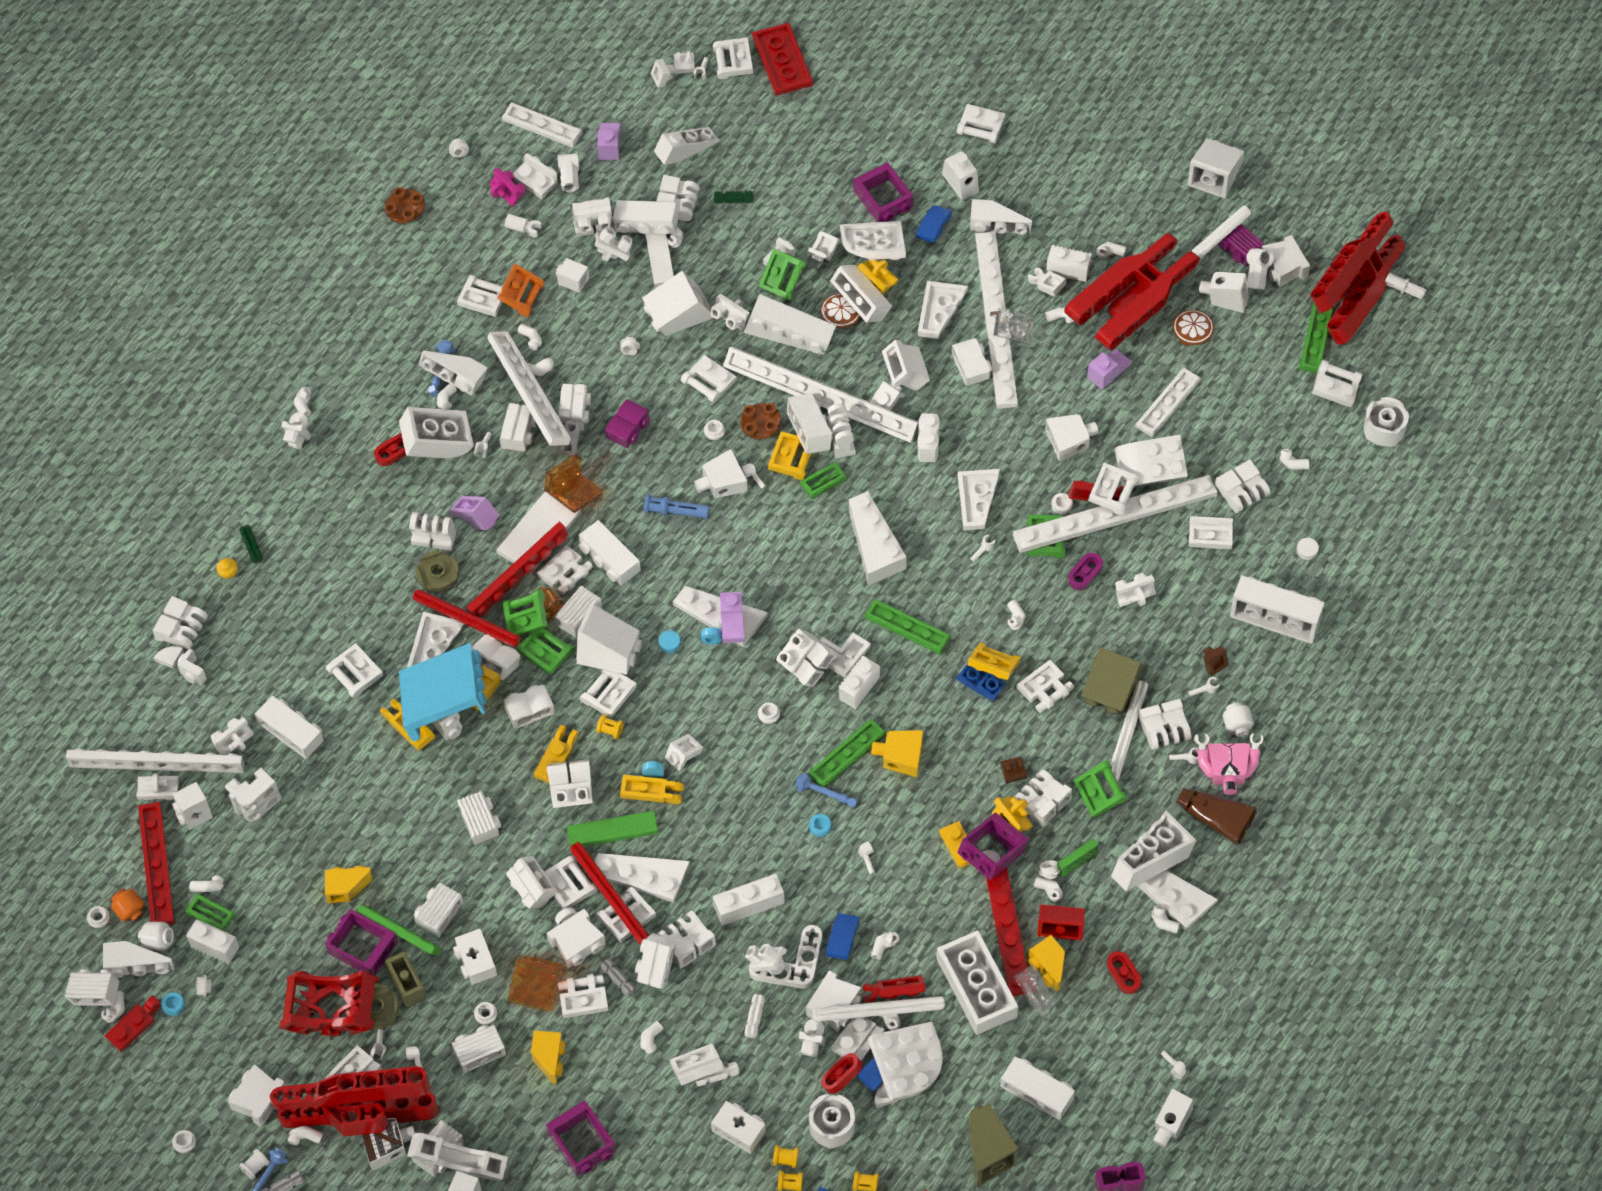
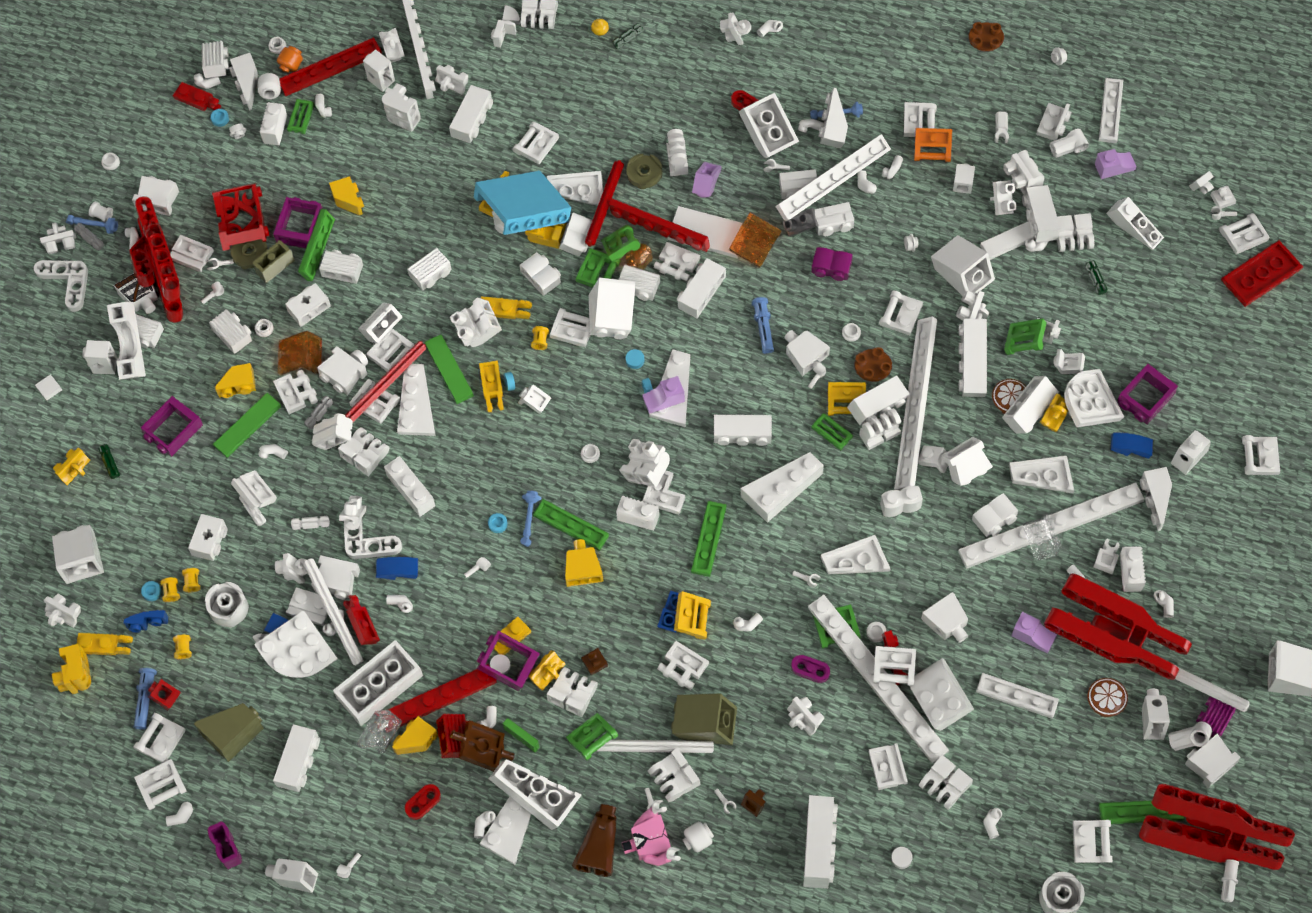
camera: 75 degrees right, 5 degrees up
dark pink hips [490,168,526,207] -> none
red plate [821,1053,862,1094] -> none
white plate [1039,860,1060,879] -> none
none -> bright green tile [213,393,281,458]
none -> reddish brown plate [450,720,515,772]
none -> white brick [714,415,772,446]

